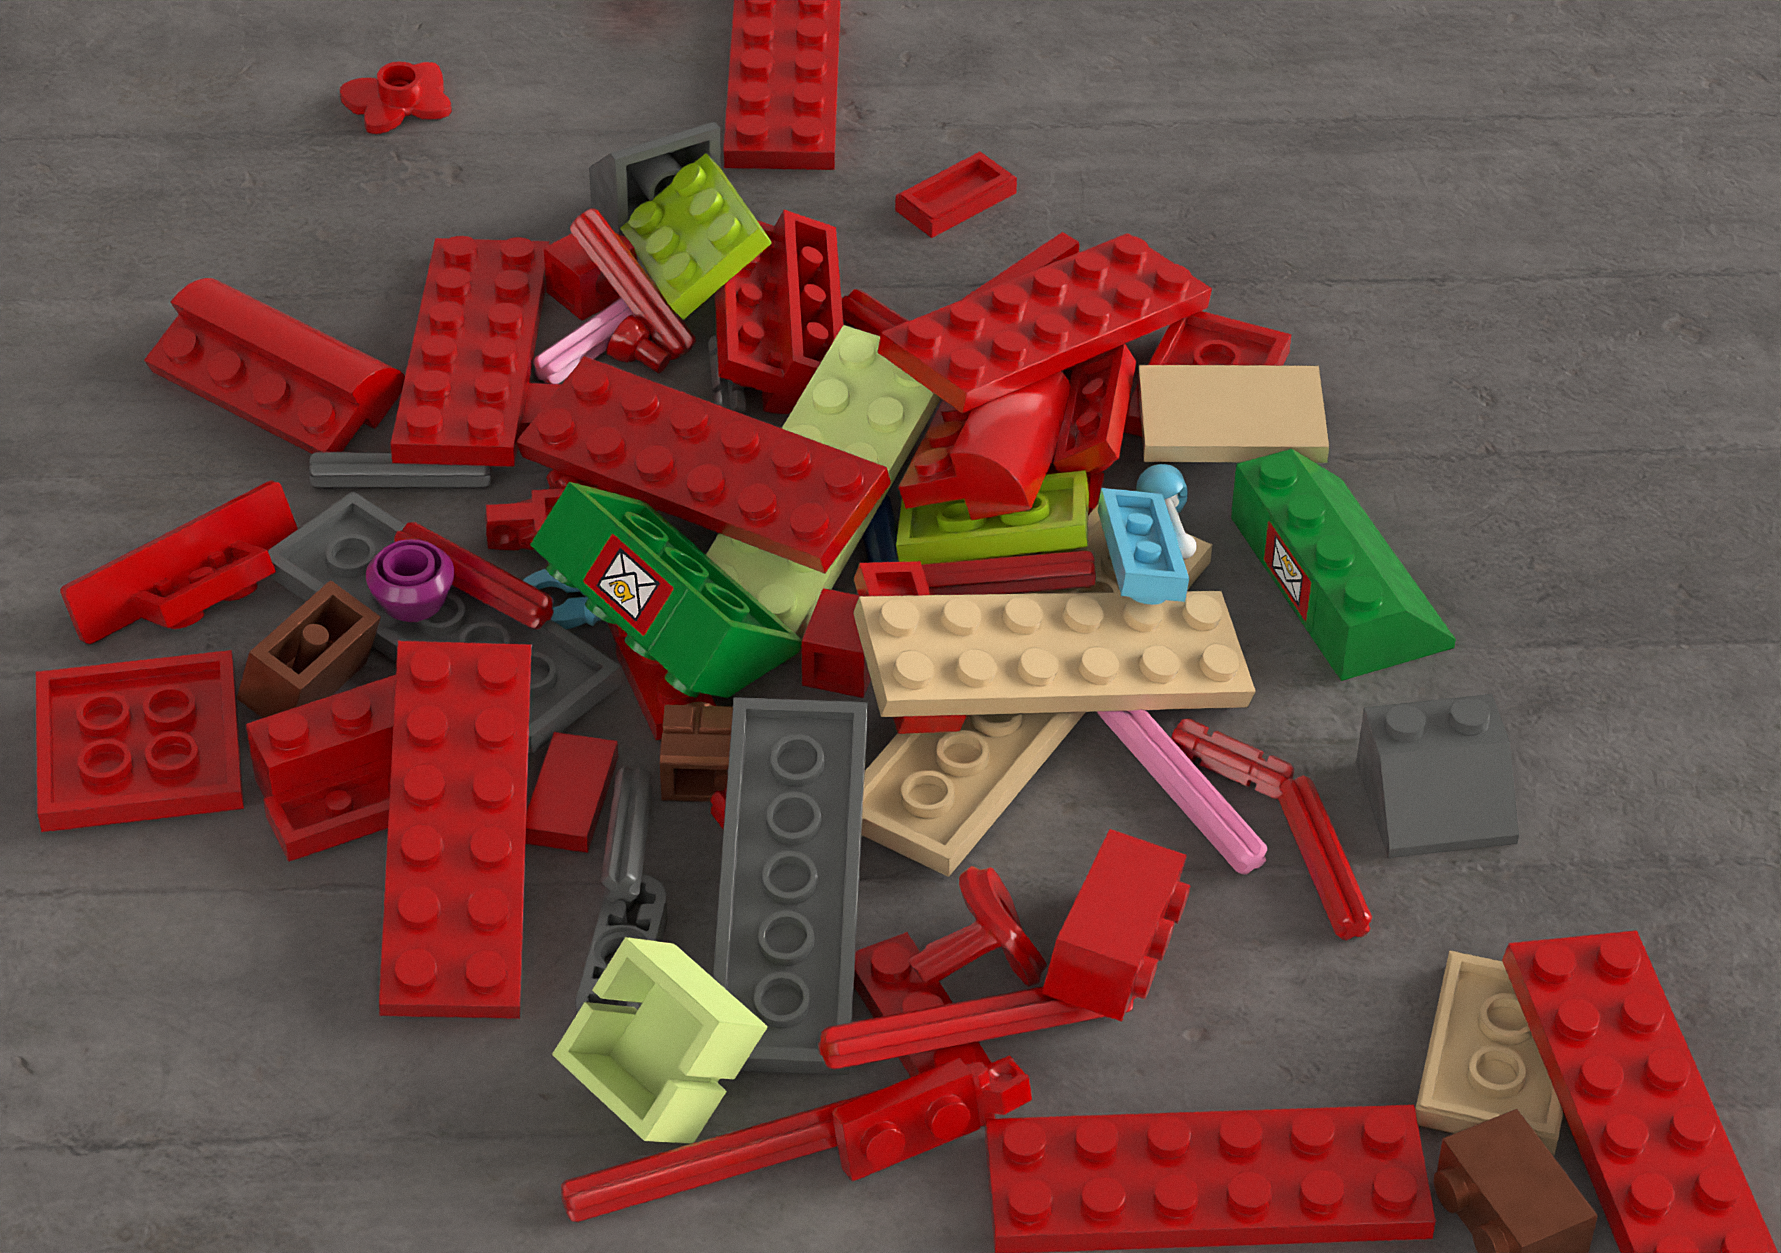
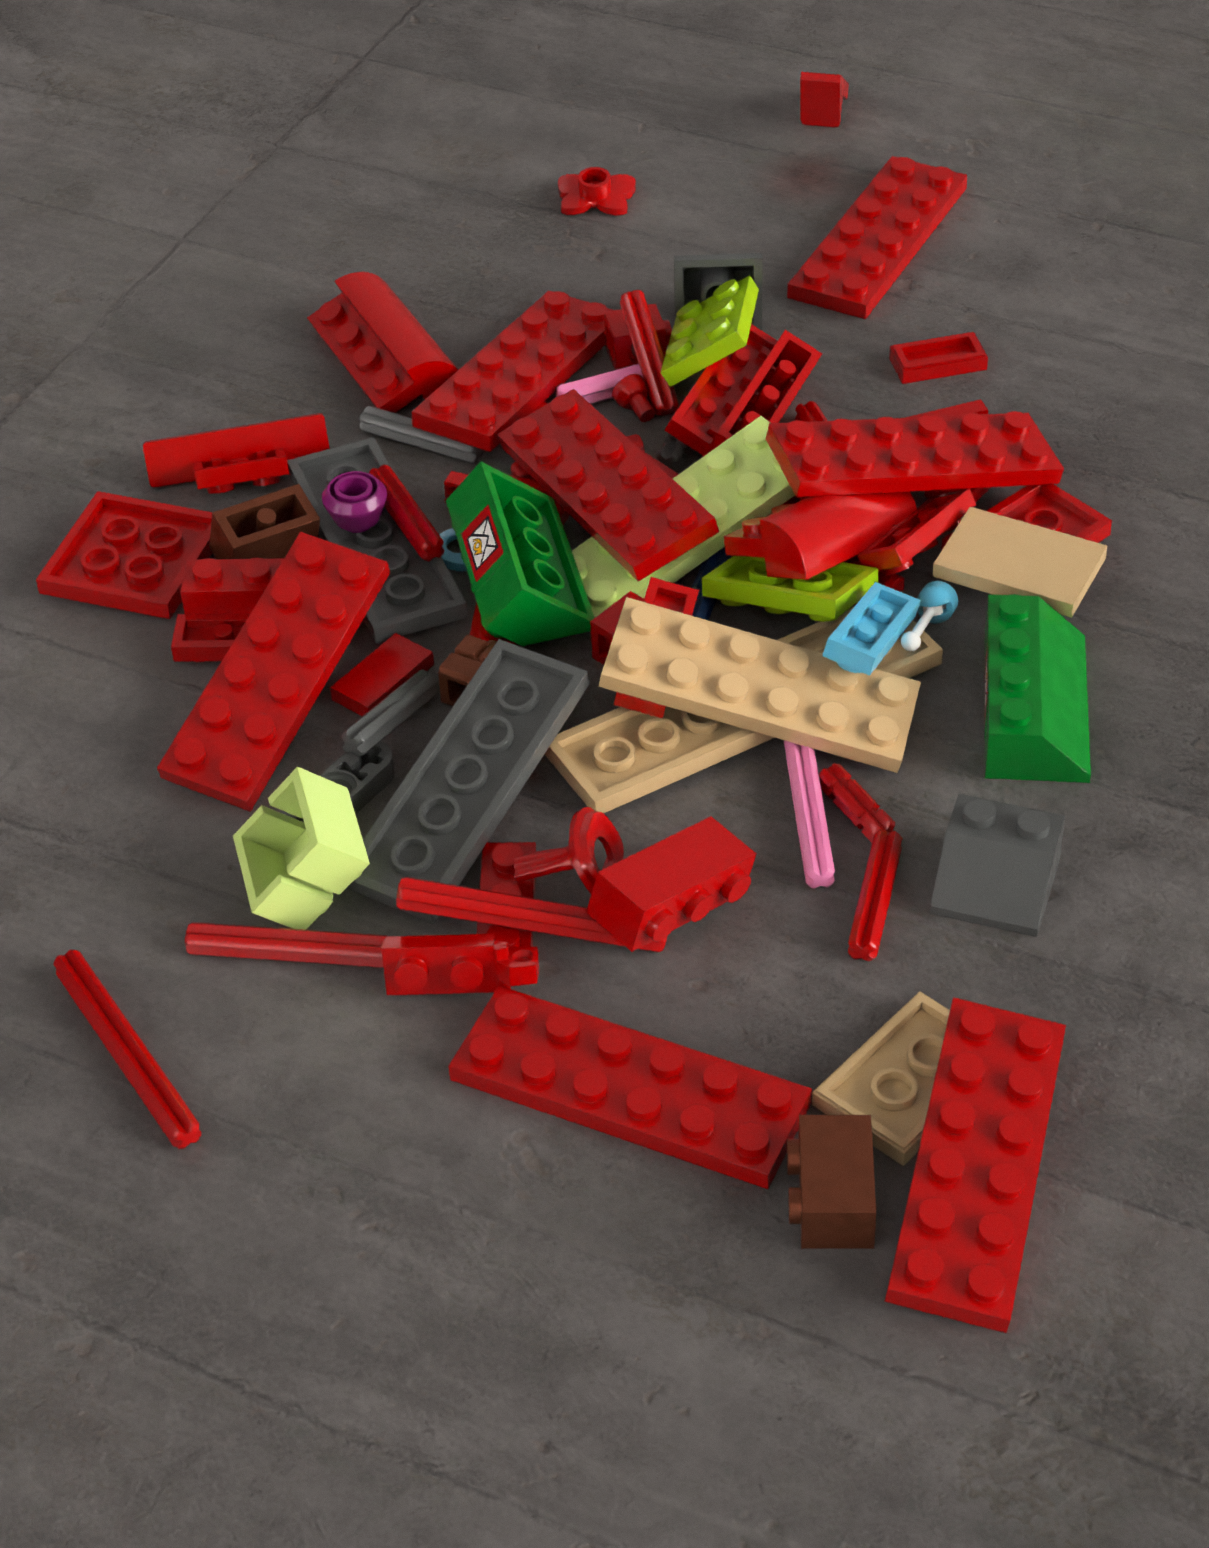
camera: 30 degrees right, 0 degrees up
red axle [921,550,1096,595] -> none

